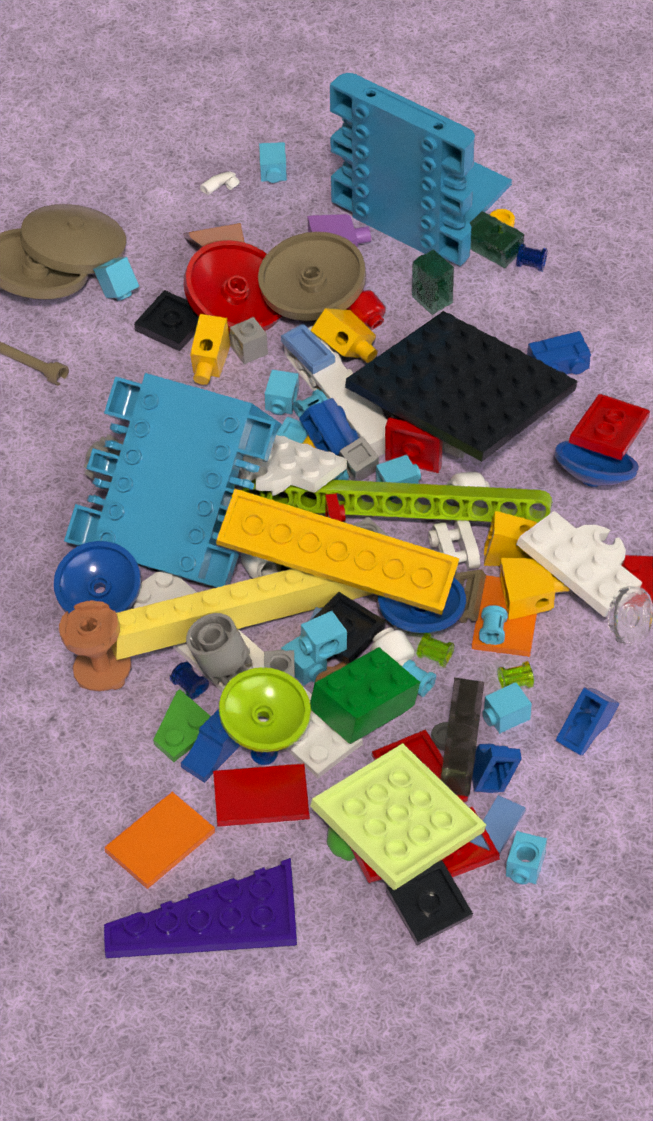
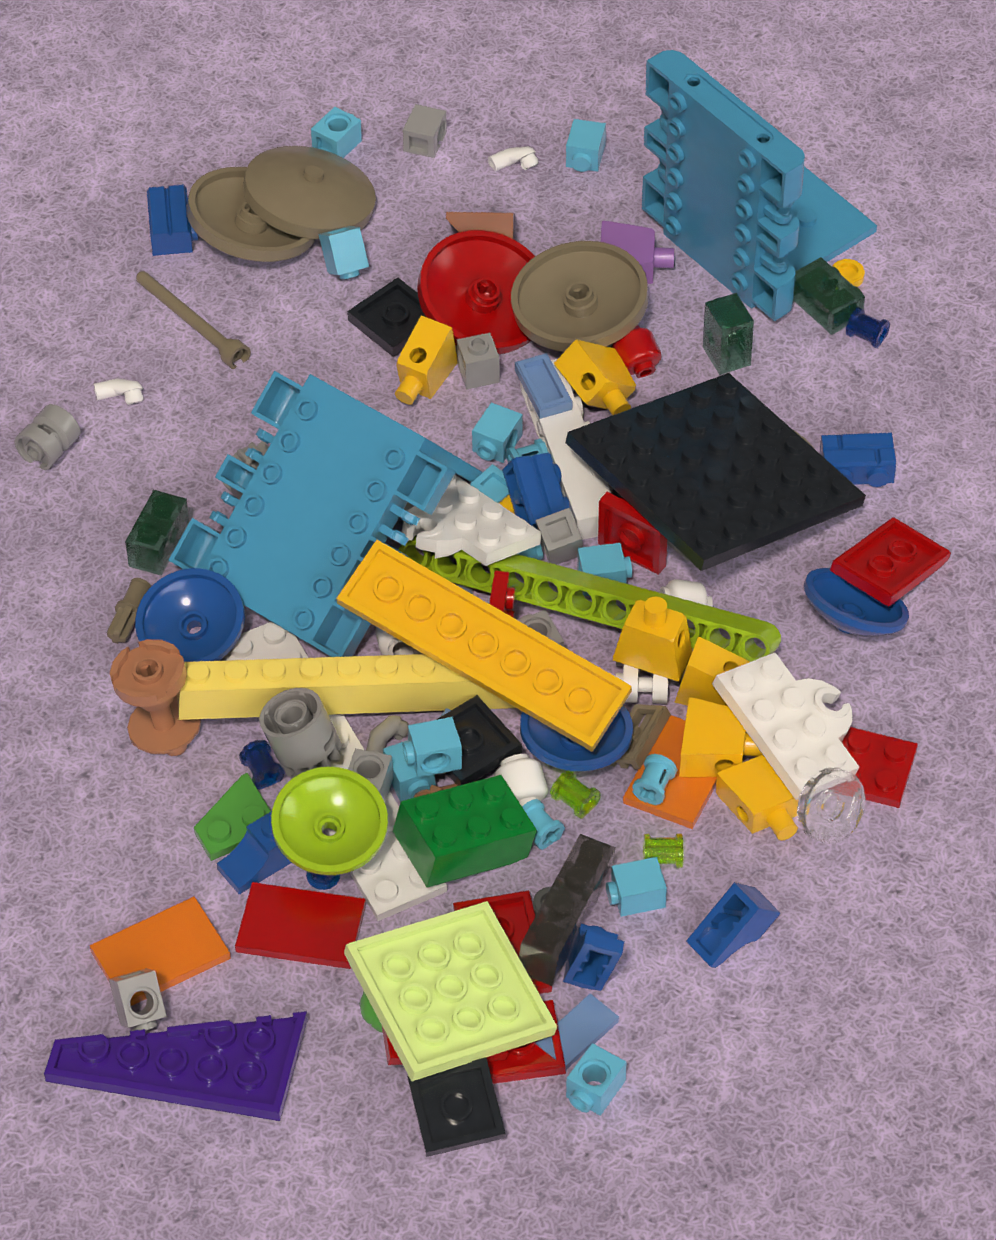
camera: 15 degrees right, 0 degrees up
none -> dark tan axle [107,578,151,644]
none -> light grey brick [109,968,167,1031]
none -> clear green brick [125,490,189,576]
none -> medium azure brick [311,107,362,158]
none -> light grey arm [366,715,409,753]
none -> light grey brick [403,104,447,158]
none -> yellow torso [613,596,692,682]
none -> yellow torso [716,755,801,841]

